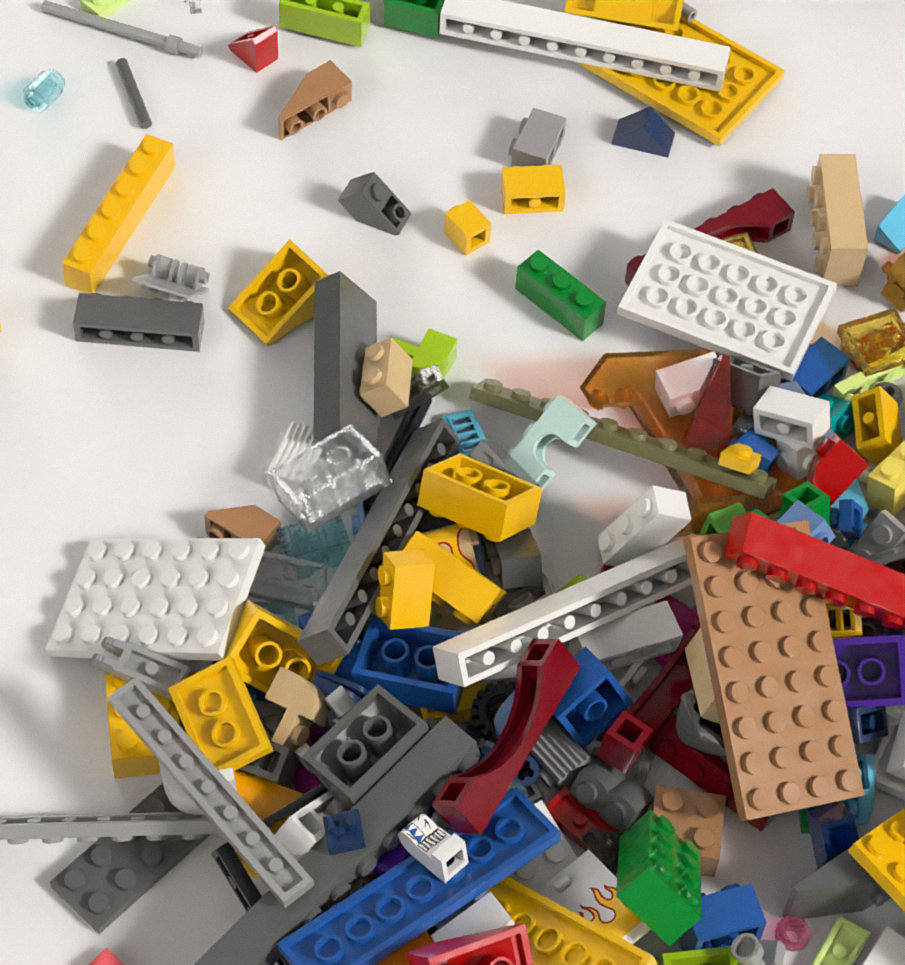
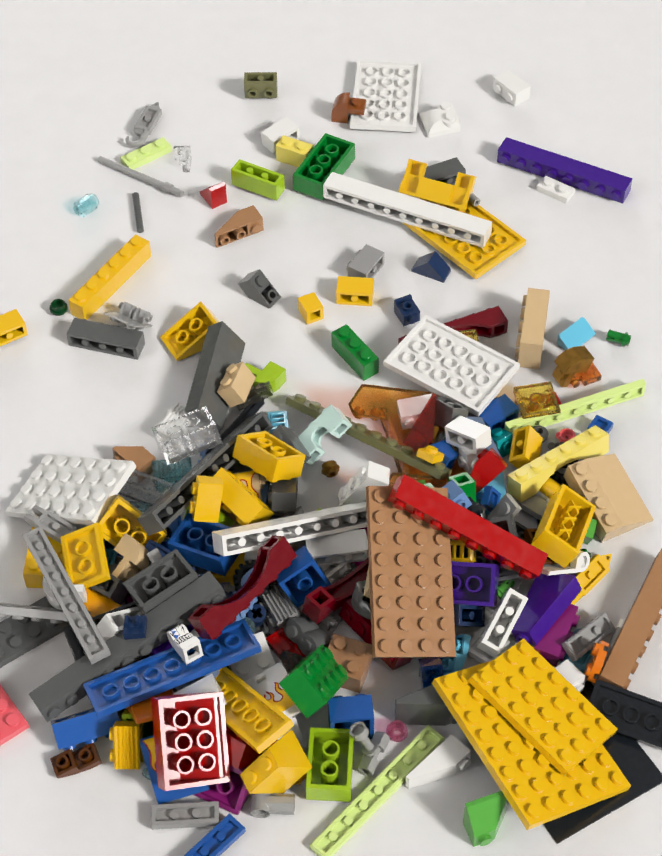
camera: 15 degrees right, 5 degrees down
none -> dark green plate [50,299,68,316]
none -> pearl gold plate [321,460,340,478]
none -> dark blue brick [394,294,420,327]

